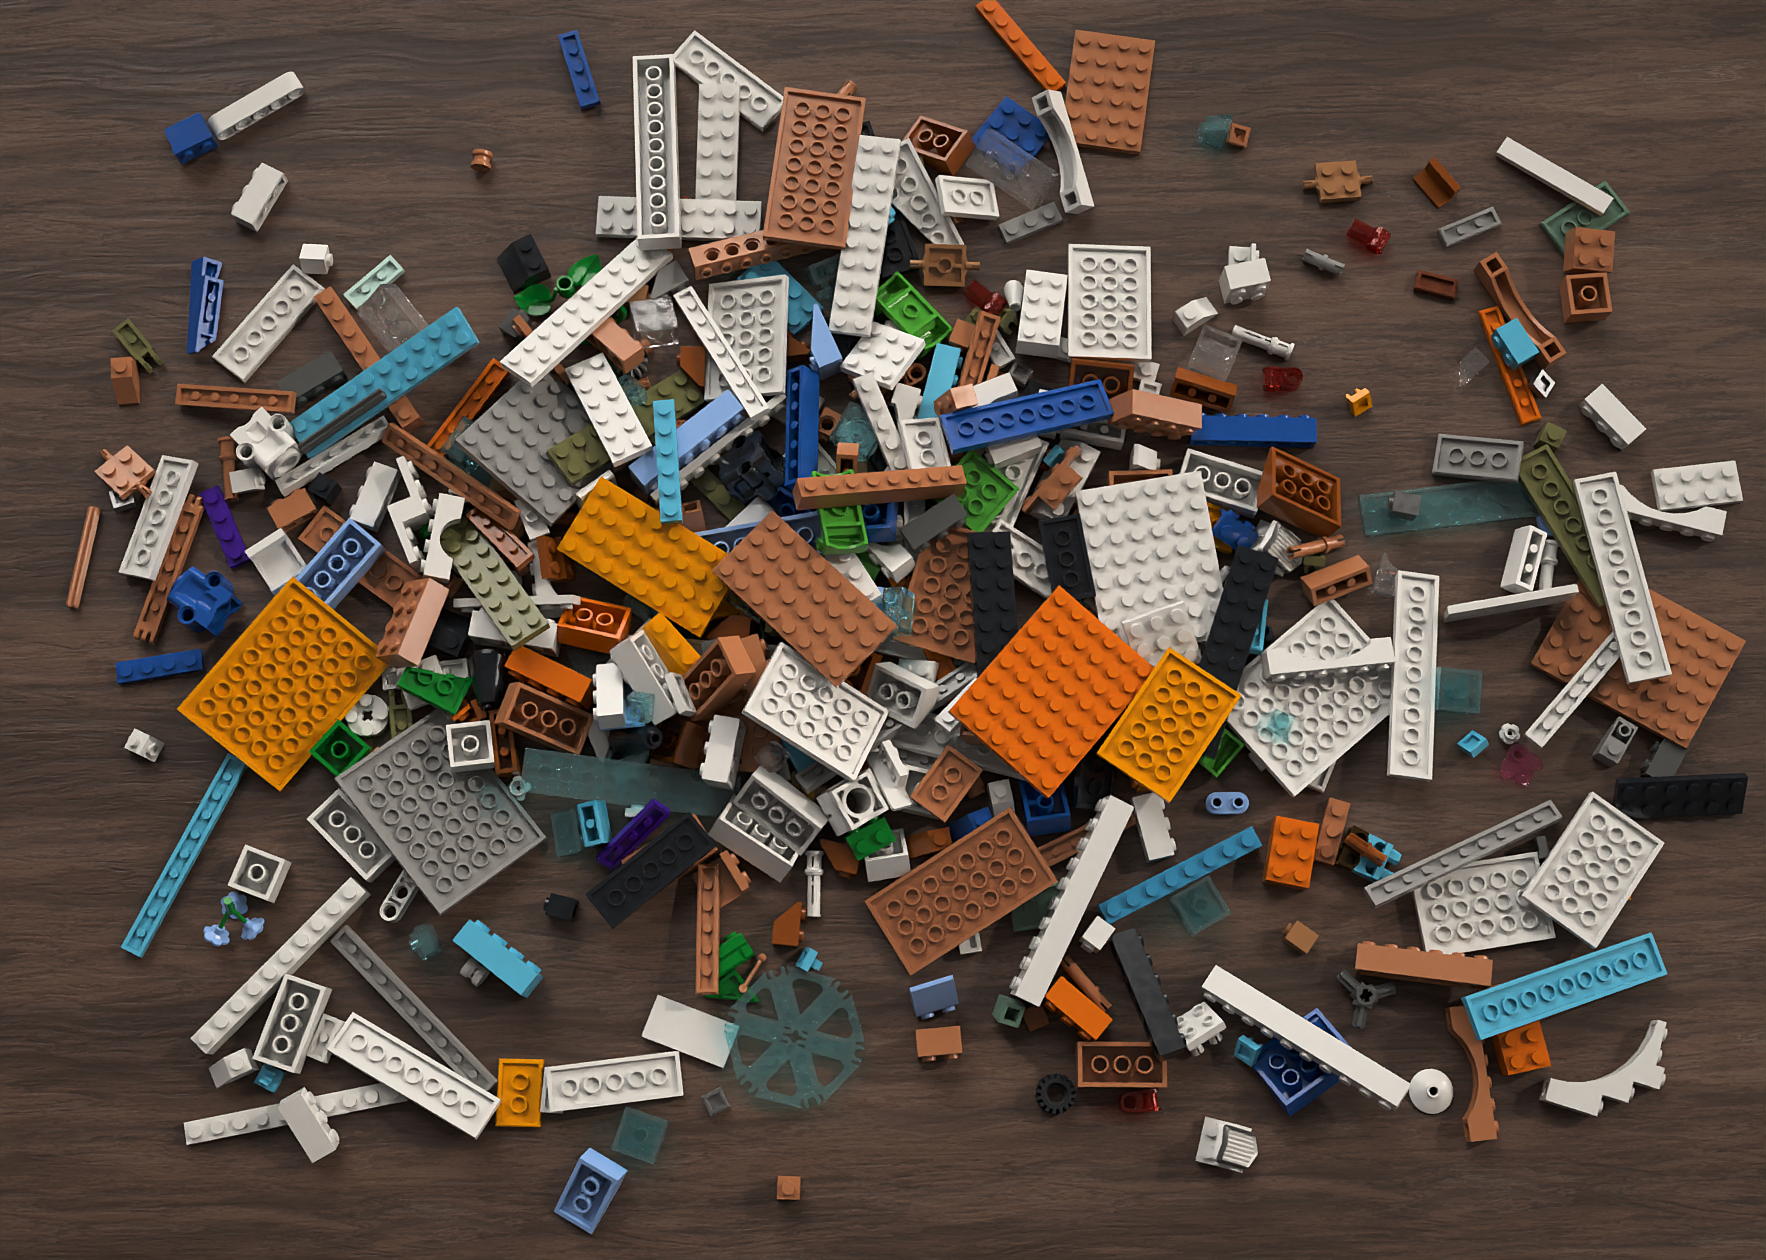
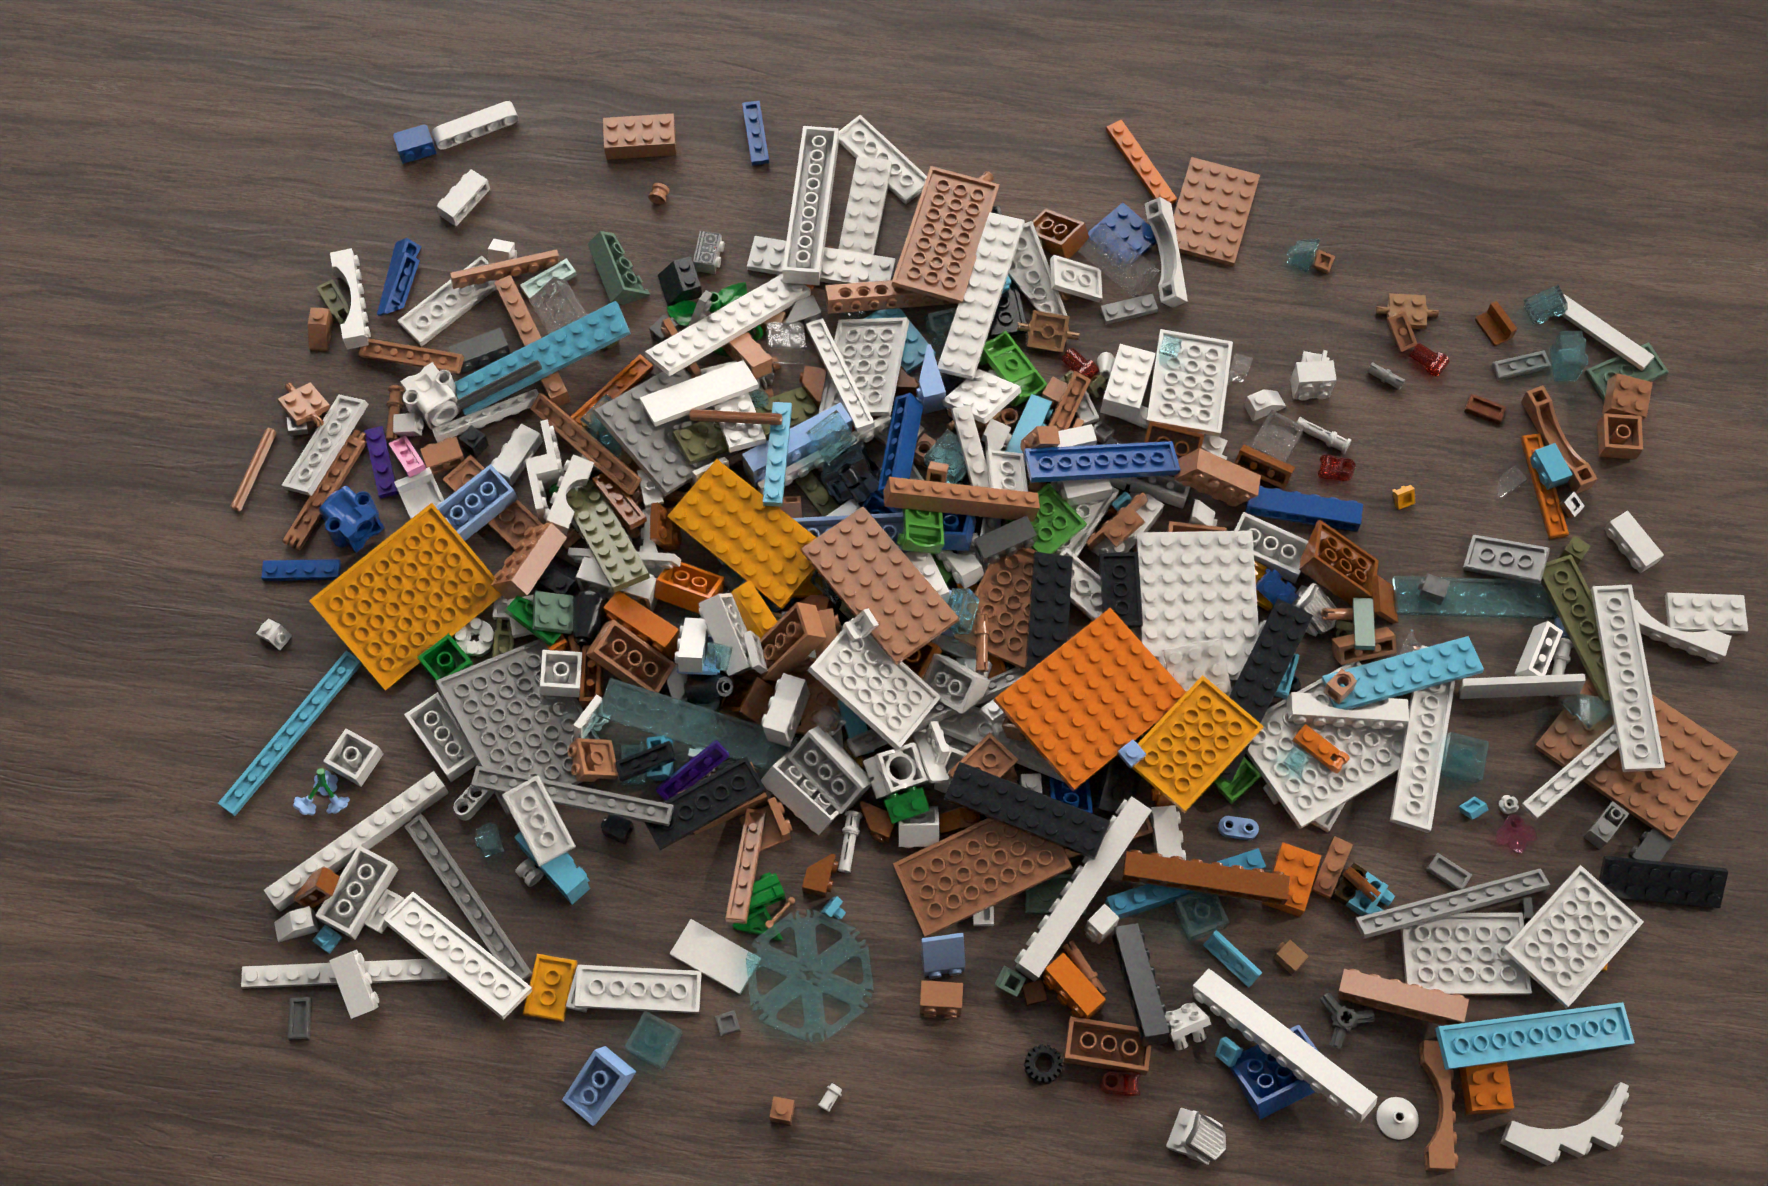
camera: 10 degrees right, 10 degrees down
none -> dark grey tile [287,997,312,1041]
none -> dark orange slope [293,866,340,908]
none -> white arch [330,248,371,349]
none -> bright pink plate [389,435,426,478]
none -> nougat plate [450,250,559,289]
none -> light grey plate [471,766,674,826]
none -> white tile [502,775,576,867]
none -> sand green plate [533,591,573,634]
none -> nougat plate [568,738,618,782]
none -> white plate [574,694,603,740]
none -> sand green wedge [588,231,651,305]
none -> nougat brick [603,114,677,160]
none -> black tile [615,741,676,782]
none -> white tile [640,360,759,427]
none -> light grey plate [688,290,712,327]
none -> nougat axle [690,409,783,425]
none -> brick [693,231,725,274]
none -> clear light blue plate [806,410,857,463]
none -> white pin [818,1083,842,1112]
none -> white bracket [843,608,879,641]
none -> black plate [944,762,1110,860]
none -> nougat pin [974,613,989,673]
none -> light blue plate [1118,739,1146,768]
none -> dark orange brick [1122,850,1290,905]
none -> clear light blue plate [1159,335,1182,358]
none -> medium azure tile [1203,930,1262,988]
none -> clear slope [1227,353,1253,385]
none -> orange plate [1292,724,1350,774]
none -> medium azure plate [1322,636,1484,710]
none -> nougat brick [1324,669,1357,704]
none -> tile [1352,598,1375,650]
none -> dark orange tile [1371,575,1398,624]
none -> nougat plate [1386,311,1418,352]
none -> light grey tile [1426,853,1472,891]
none -> clear light blue brick [1524,285,1568,325]
none -> clear light blue brick [1550,331,1588,381]
none -> clear light blue brick [1561,694,1613,728]

